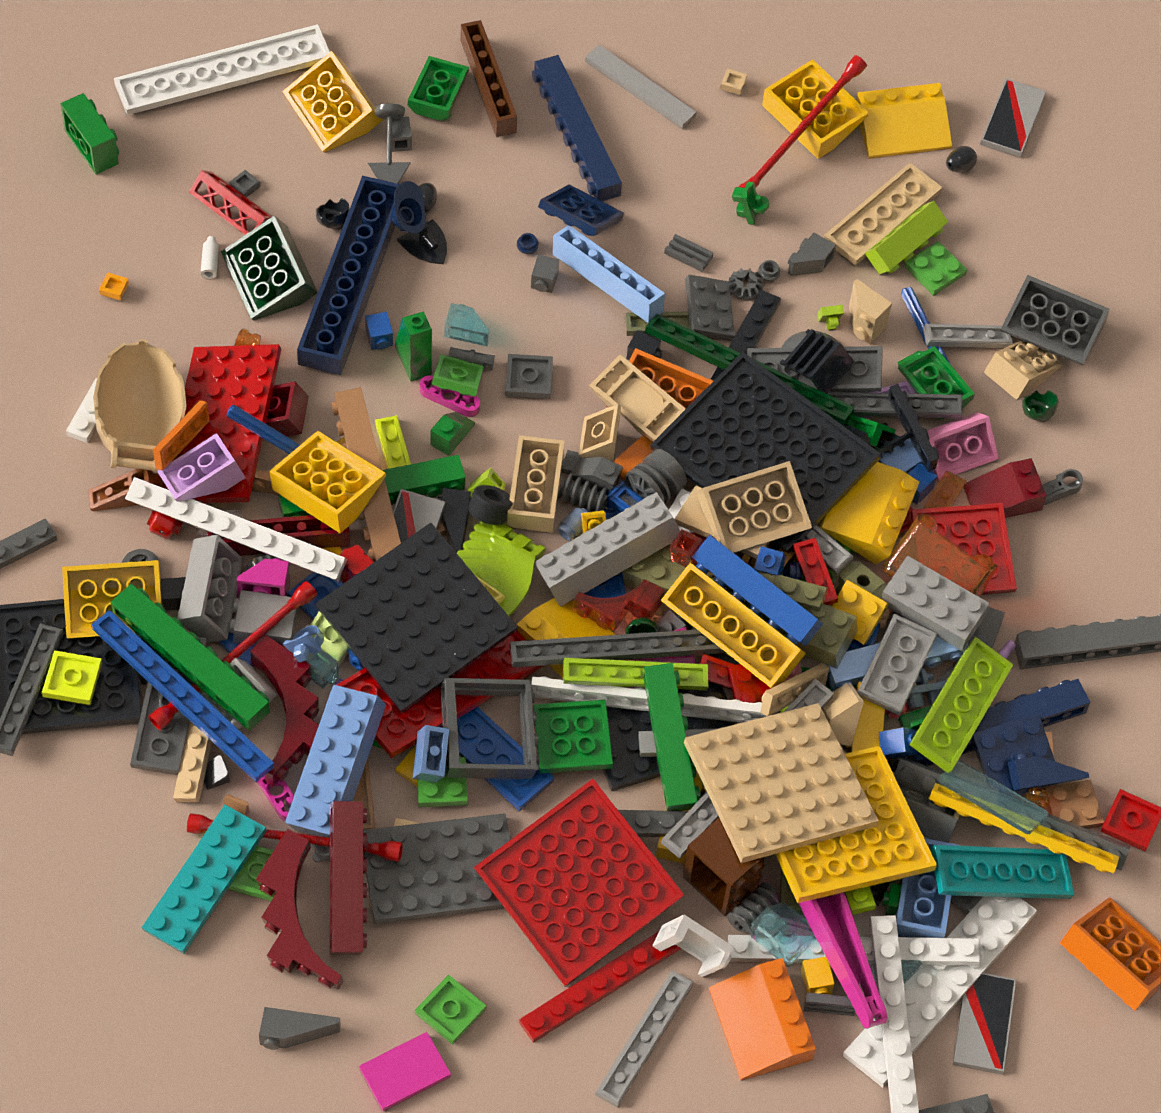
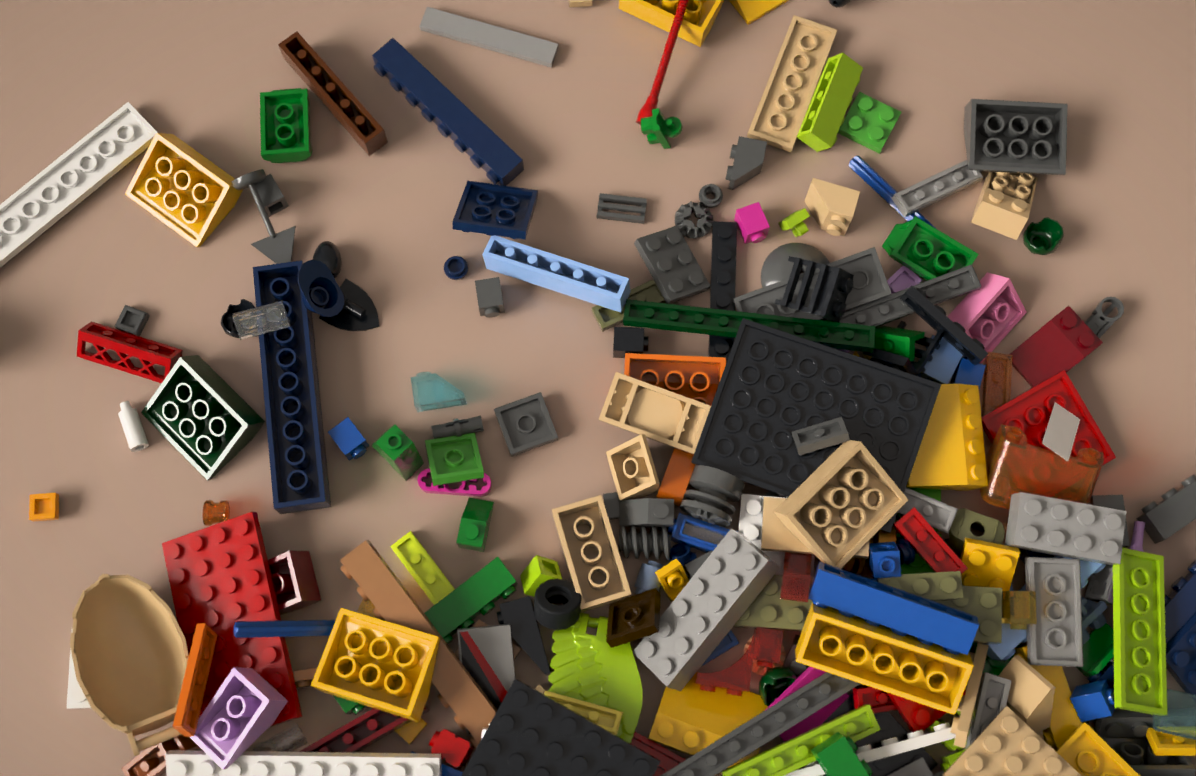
camera: 20 degrees left, 15 degrees up
none -> clear plate [232,301,290,340]
none -> dark brown plate [606,588,661,648]
none -> dark pink brick [734,202,770,244]
none -> dark grey plate [791,417,850,455]
none -> clear yellow brick [1002,591,1037,629]
none -> white sticker [1042,402,1080,461]

